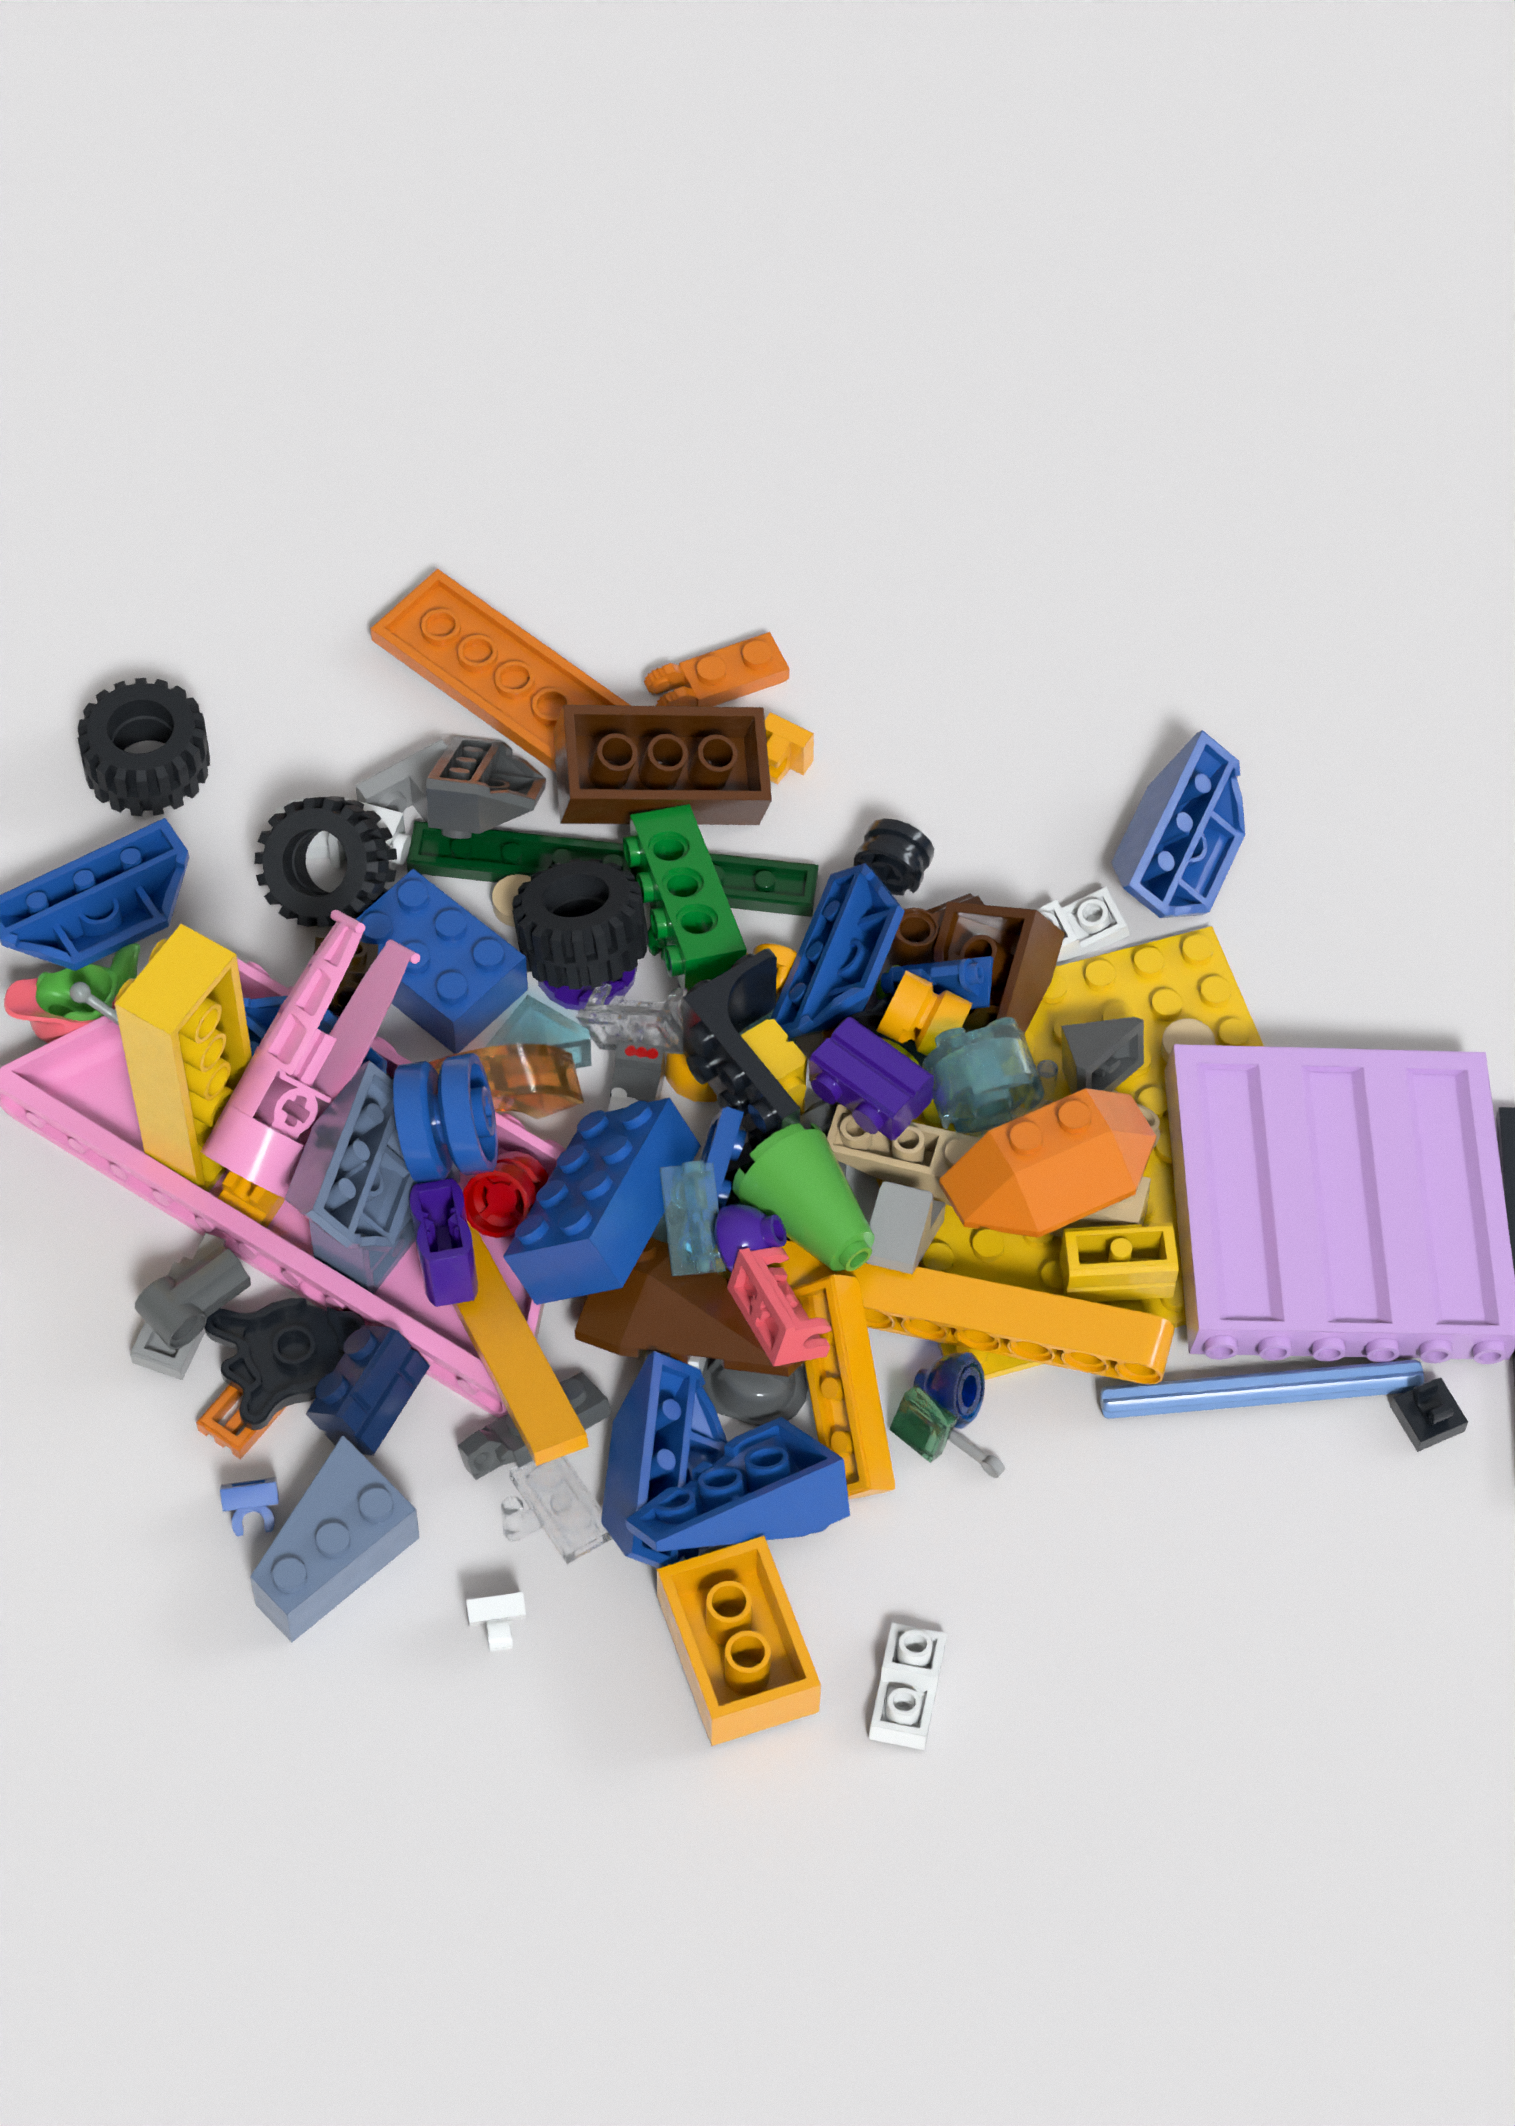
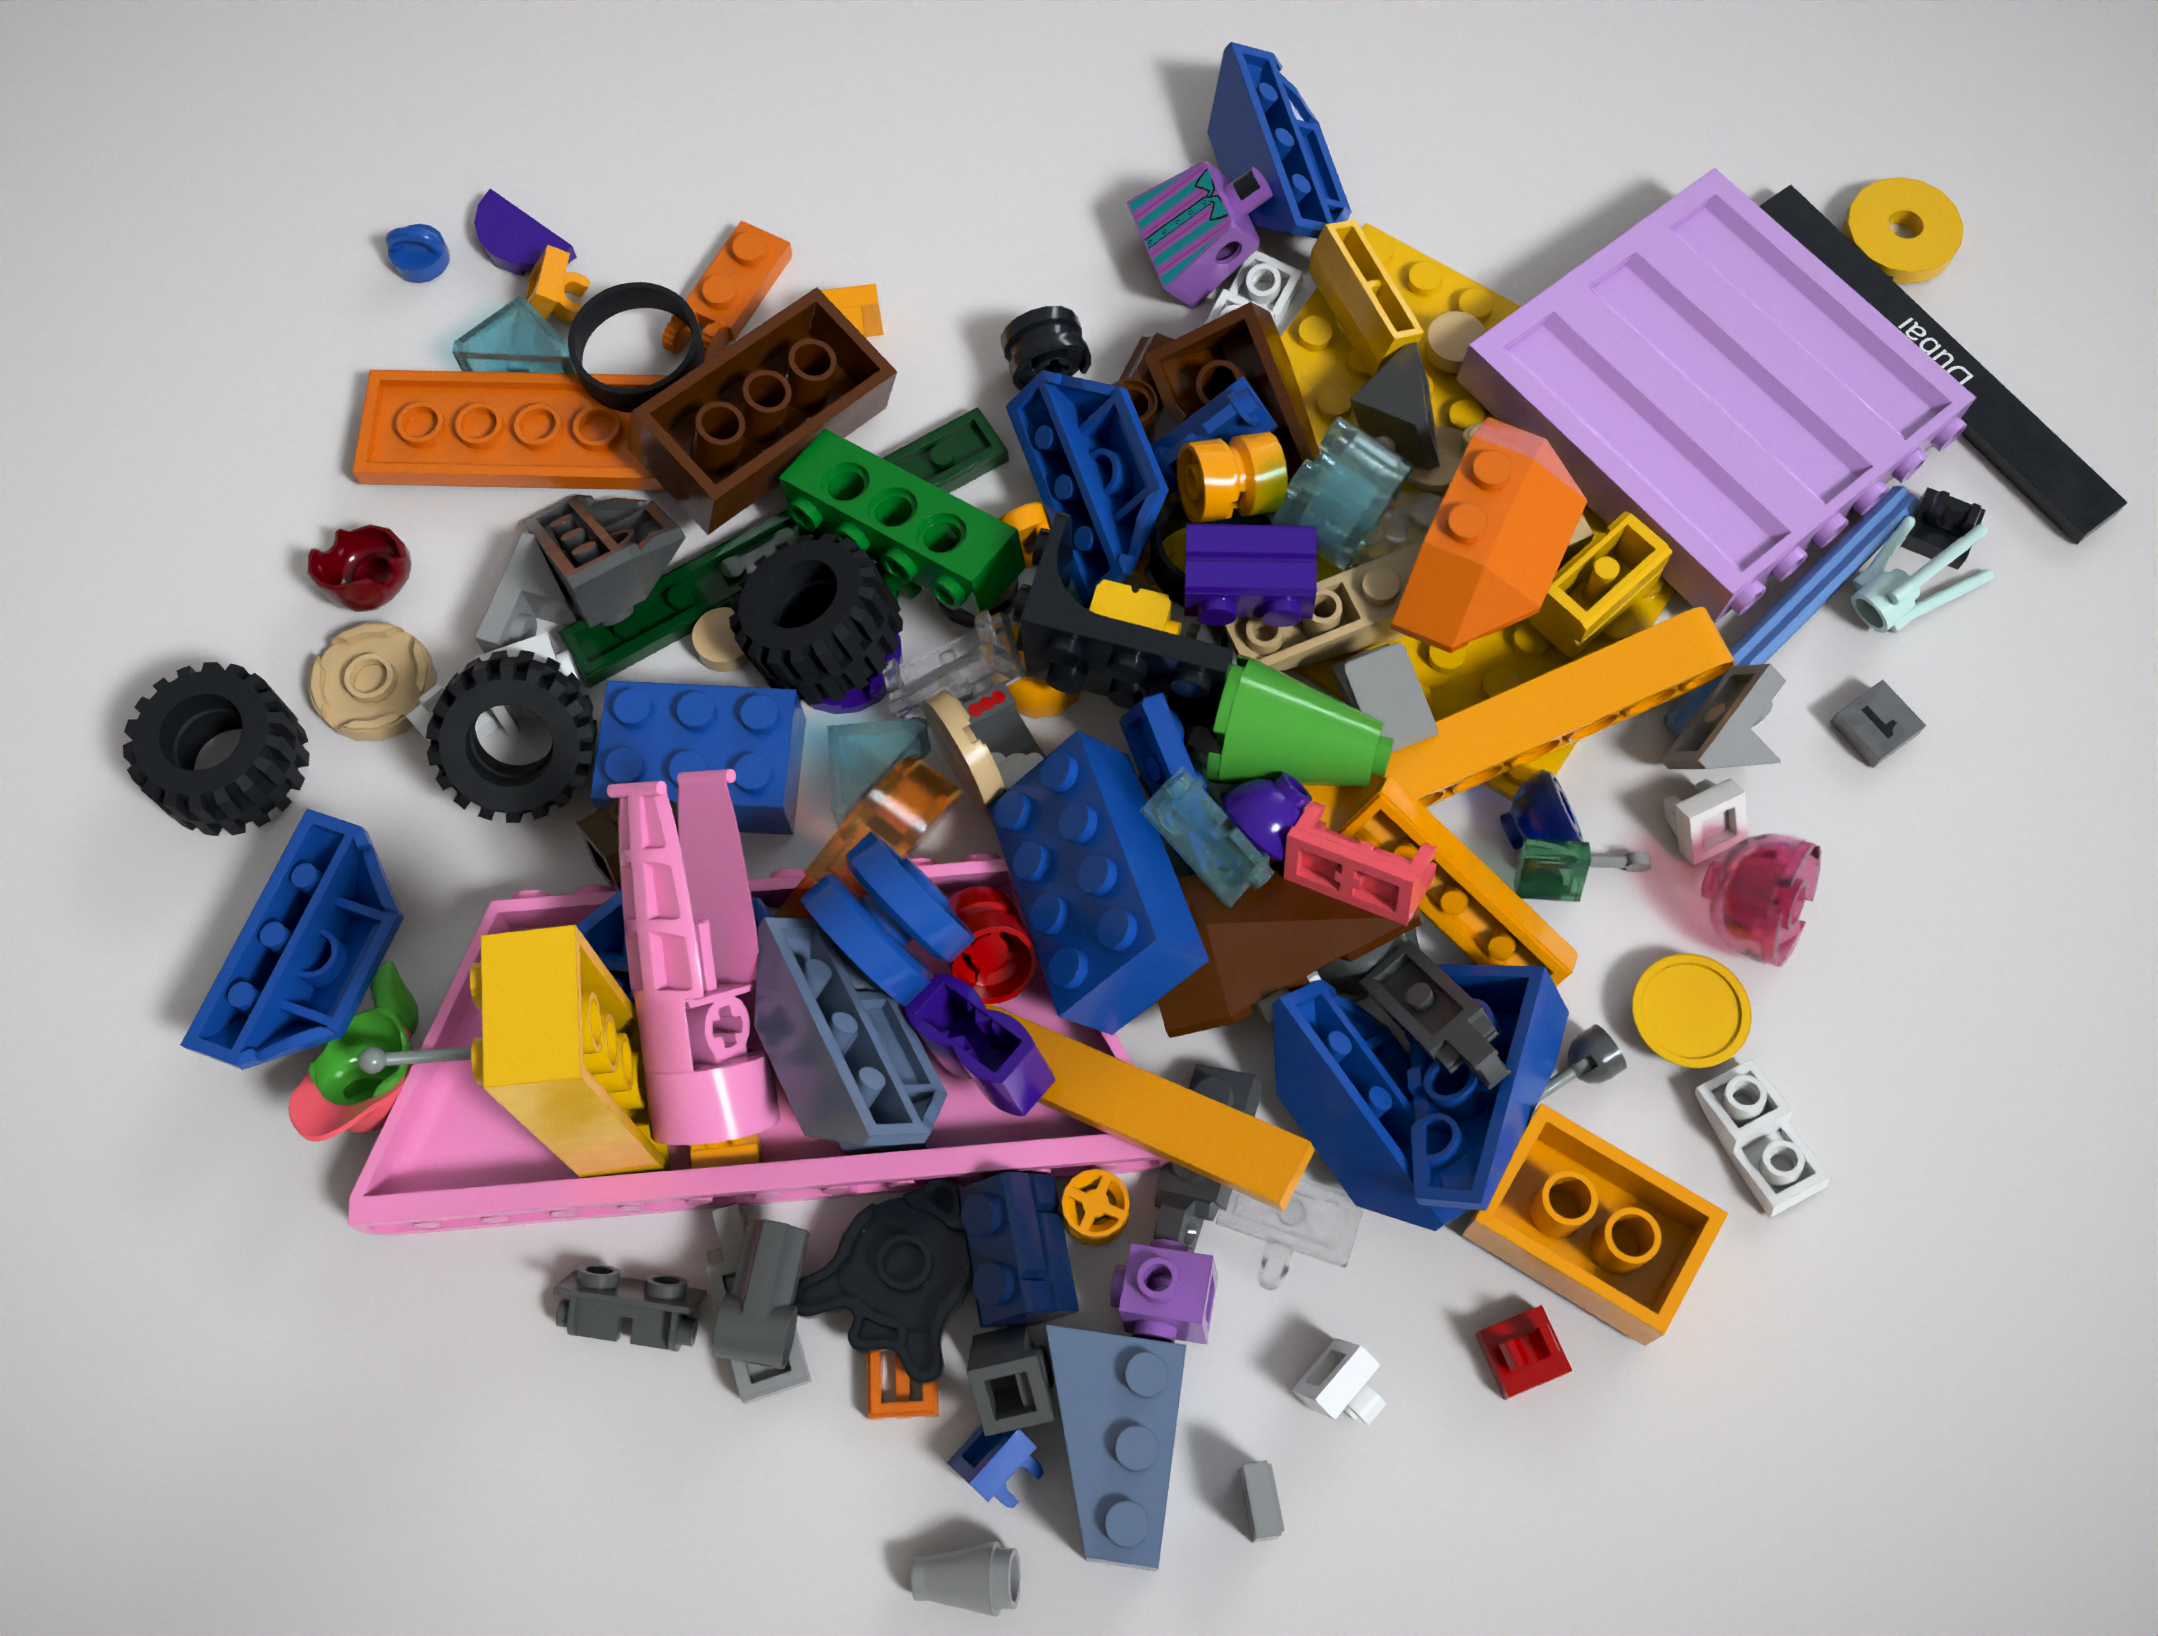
camera: 35 degrees left, 10 degrees up
none -> dark red hair [307,524,412,612]
none -> tan tile [308,623,437,741]
none -> blue tile [385,224,450,283]
none -> clear light blue slope [452,294,577,374]
none -> dark purple tile [474,189,577,275]
none -> light orange tile [519,245,590,328]
none -> dark grey hinge [553,1264,707,1352]
none -> black tyre [568,282,705,413]
none -> light grey cone [911,1540,1021,1617]
none -> tan tile [922,690,1005,811]
none -> dark grey brick [967,1323,1055,1437]
none -> light orange wheel [1061,1169,1130,1247]
none -> medium lavender brick [1110,1239,1218,1345]
none -> medium lavender torso [1127,162,1273,308]
none -> light grey tile [1239,1460,1285,1543]
none -> yellow piece [1309,219,1424,378]
none -> dark grey hinge [1359,940,1511,1090]
none -> red tile [1475,1305,1572,1400]
none -> dark grey hinge [1538,1024,1627,1103]
none -> yellow piece [1632,953,1752,1068]
none -> light grey slope [1661,664,1786,769]
none -> tile [1663,778,1748,866]
none -> clear pink cylinder [1701,833,1822,967]
none -> flat silver tile [1830,679,1927,768]
none -> light aqua plant [1851,516,1994,633]

